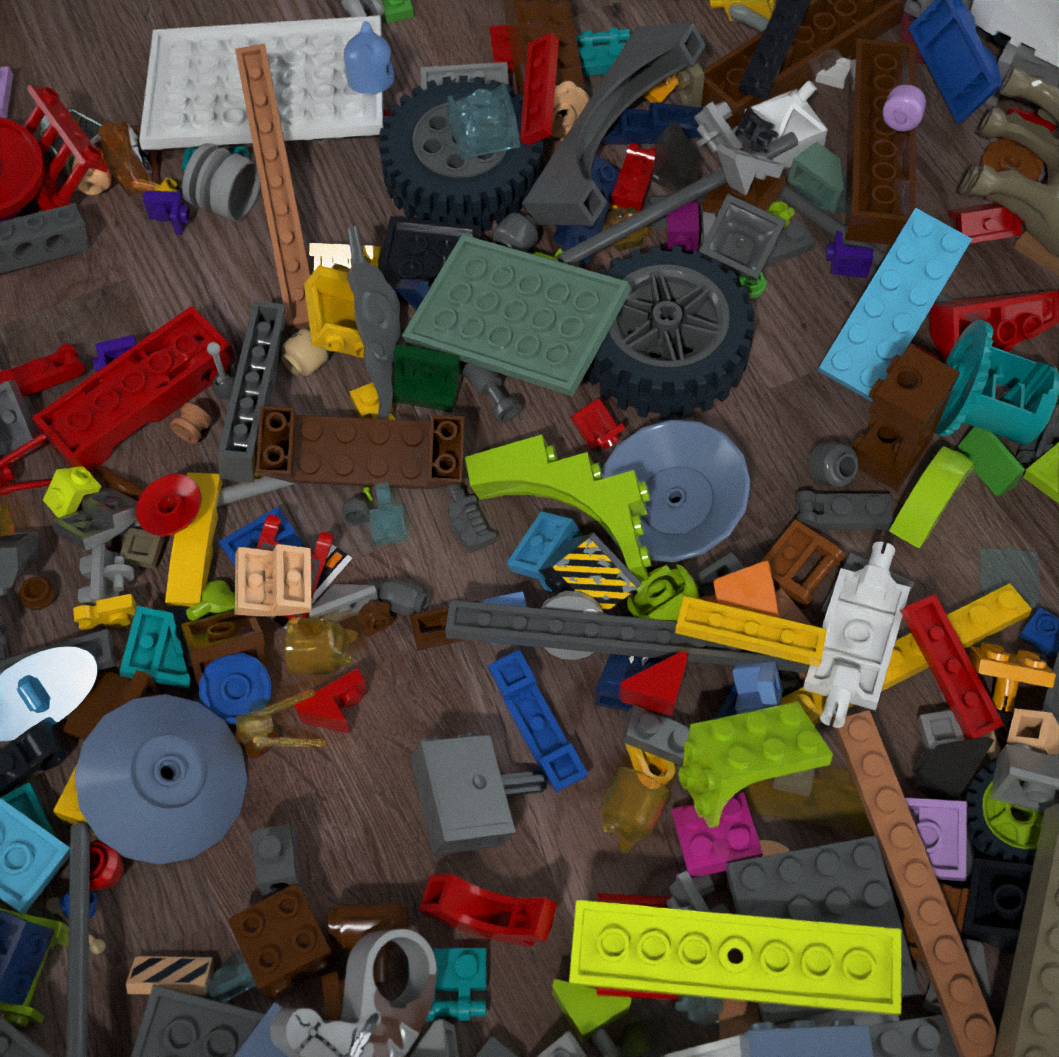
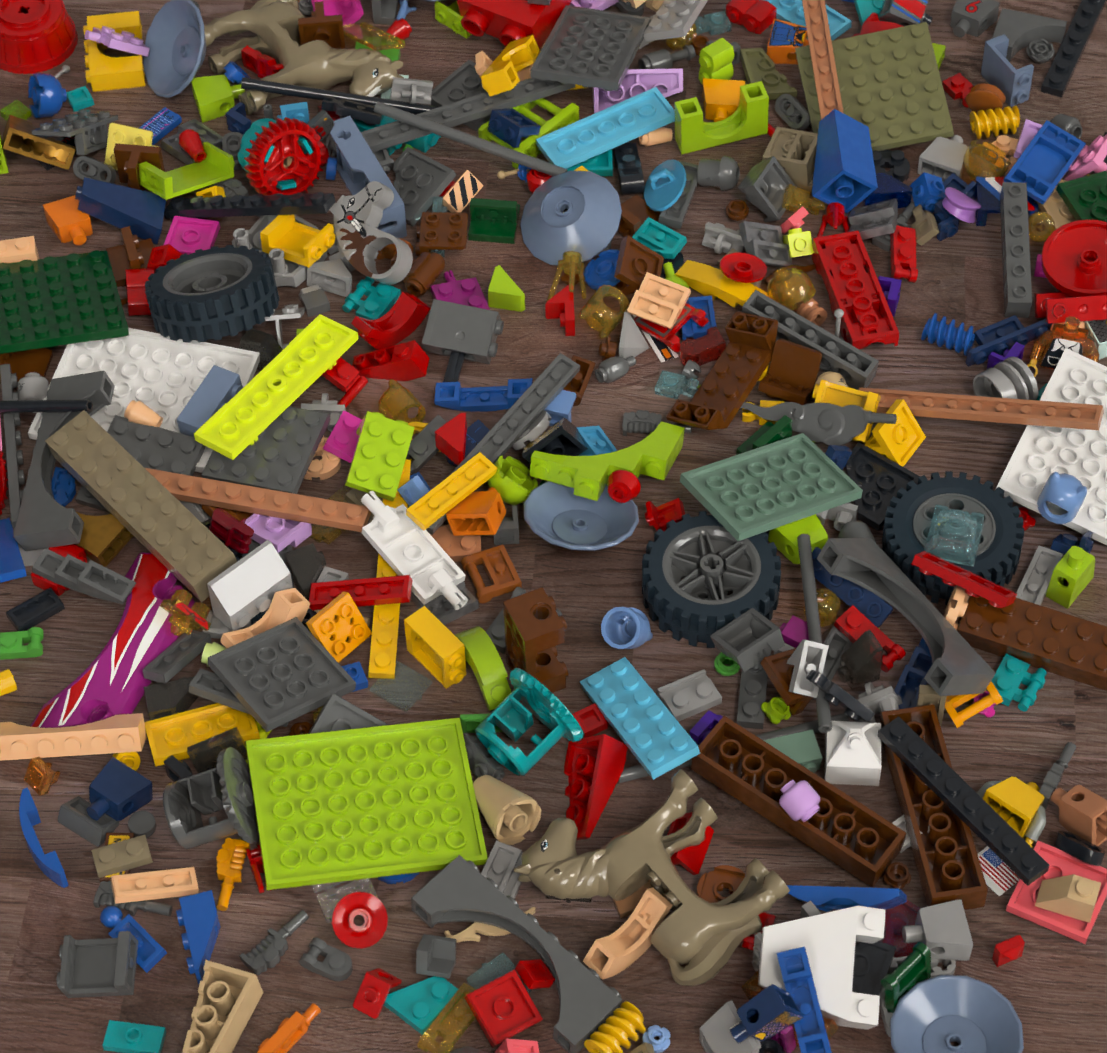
camera: 120 degrees right, 10 degrees down
yellow plate [73,594,138,630] -> none
dark grey torso [251,824,305,899] -> none
none -> dark red arm [209,508,254,554]
none -> red slope [352,340,430,381]
none -> yellow window [404,606,467,689]
none -> magenta plate [431,270,490,310]
none -> dark green bracket [468,198,520,244]
none -> lime slope [488,265,525,312]
none -> medium blue piece [601,607,653,649]
none -> red cone [607,470,641,503]
none -> light grey plate [657,669,722,722]
none -> clear red leg [680,326,726,366]
none -> reddish brown bracket [758,339,822,405]
none -> clear yellow cylinder [767,267,816,310]
none -> coral plate [780,206,809,234]
none -> blue piece [921,313,975,356]
none -> dark blue bracket [965,315,1052,367]
none -> lime torso [1045,546,1095,609]
none -> dark blue bracket [1050,530,1094,555]

